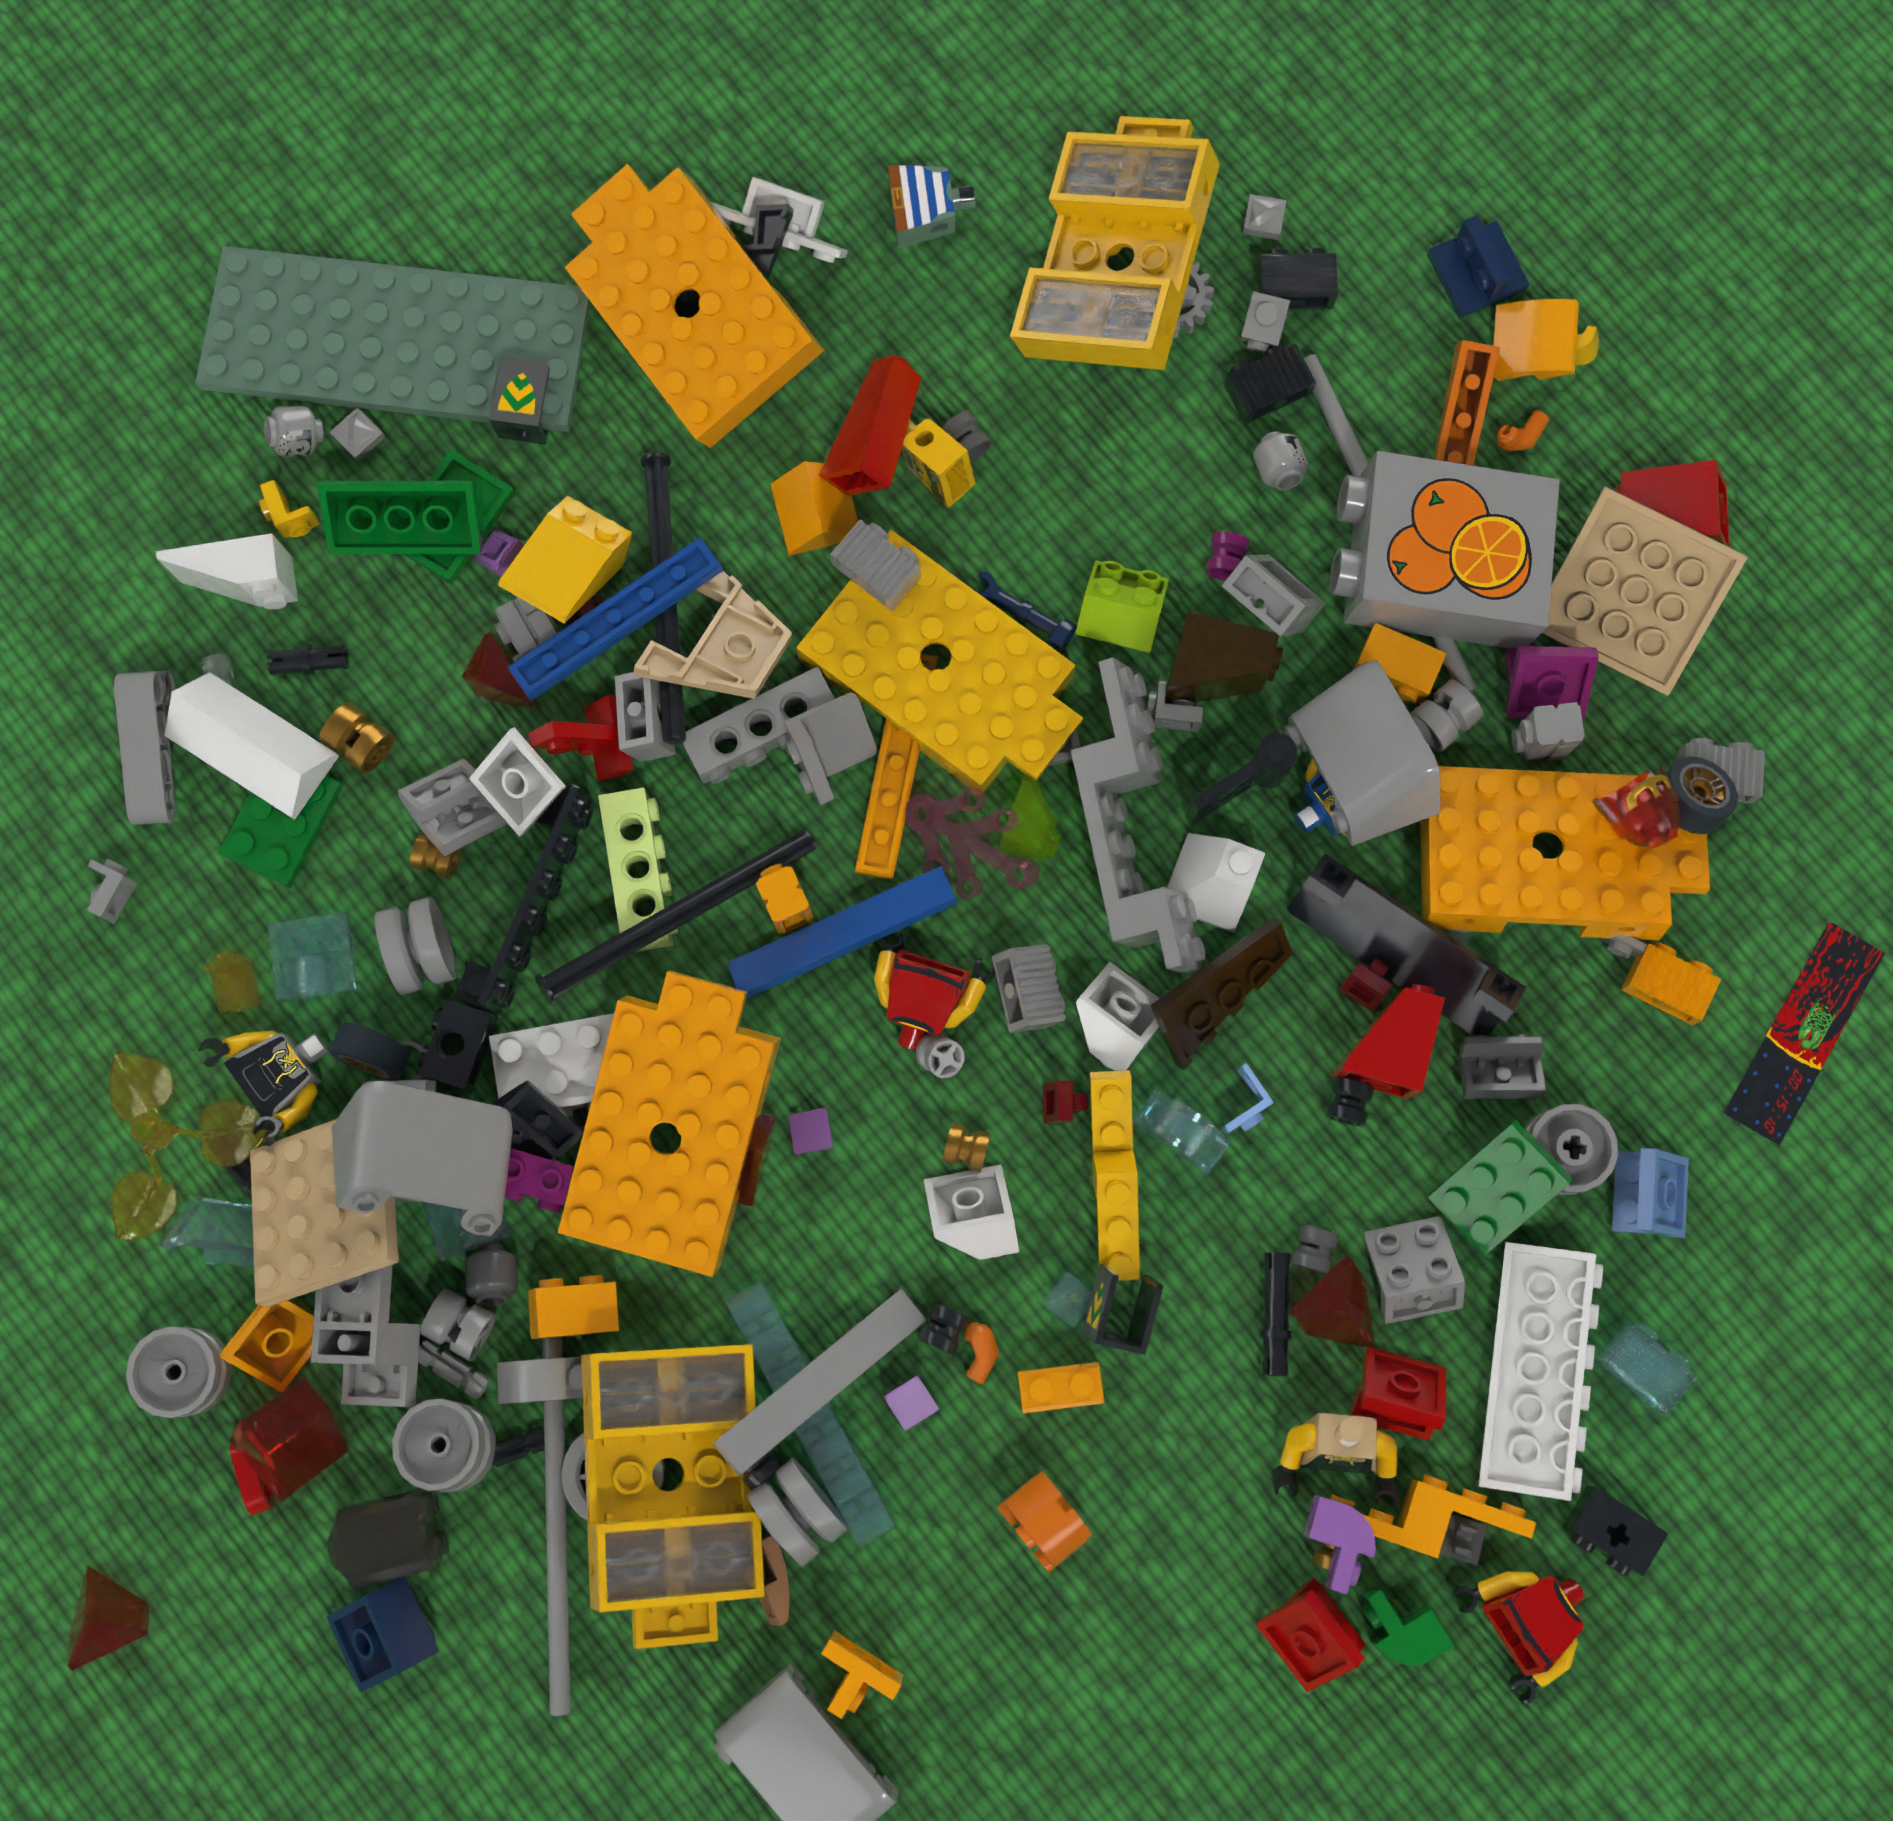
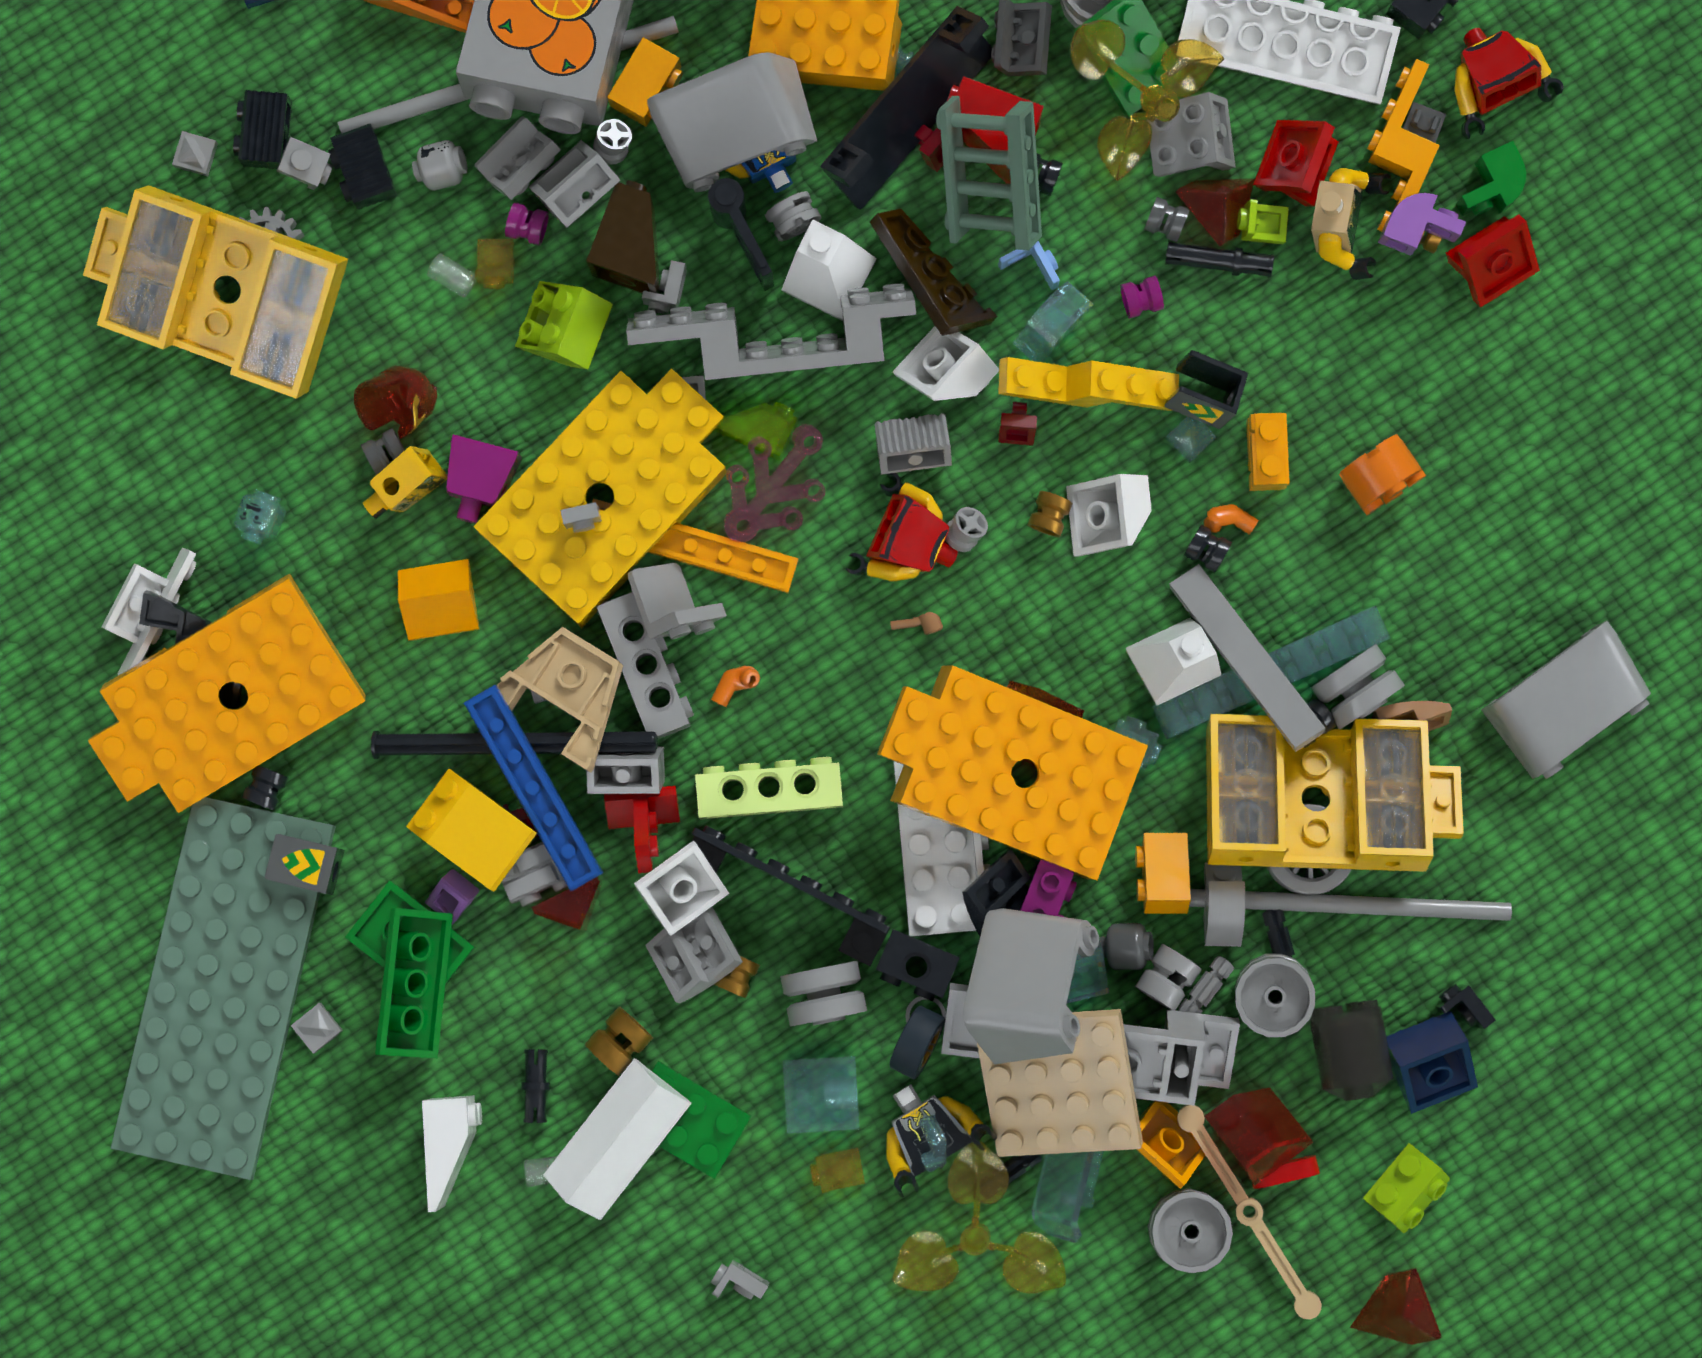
camera: 85 degrees left, 5 degrees up
light grey beam [114,670,176,825] -> none
yellow bracket [259,480,319,538] -> none
light grey head [264,406,324,457] -> none
black axle [535,830,817,1004] -> none
blue tile [727,866,958,999] -> none
light orange brick [756,864,814,935] -> none
medium lavender slope [788,1107,834,1155] -> none
red slope [819,355,922,496] -> none
light orange bracket [821,1630,904,1719] -> none
light grey brick [830,520,921,611] -> none
medium lavender slope [884,1375,939,1431] -> none
torso [888,165,975,248] -> none
dark blue piece [970,571,1077,654] -> none
light grey wheel [1410,679,1483,752] -> none
none -> clear light blue head [233,489,286,545]
none -> black wheel [241,765,289,811]
none -> clear red helmet [354,365,437,439]
none -> clear piece [427,253,477,298]
none -> magenta torso [446,434,522,524]
none -> light grey bracket [475,116,561,200]
none -> clear yellow bracket [475,239,514,289]
none -> light grey plate [560,502,602,532]
none -> light grey wheel [593,119,632,165]
none -> orange arm [711,666,760,708]
none -> light grey wheel [765,191,821,241]
none -> medium nougat hand [891,612,943,635]
none -> clear light blue arm [918,1115,947,1172]
none -> sand green fence [936,96,1042,251]
none -> clear yellow plant [1071,20,1224,181]
none -> clear light blue bracket [1113,716,1162,770]
none -> magenta wheel [1120,275,1164,319]
none -> white slope [1126,618,1221,706]
none -> tan piece [1177,1105,1322,1319]
none -> lime bracket [1237,199,1289,245]
none -> lime bracket [1363,1143,1450,1234]
none -> black bracket [1435,984,1496,1029]

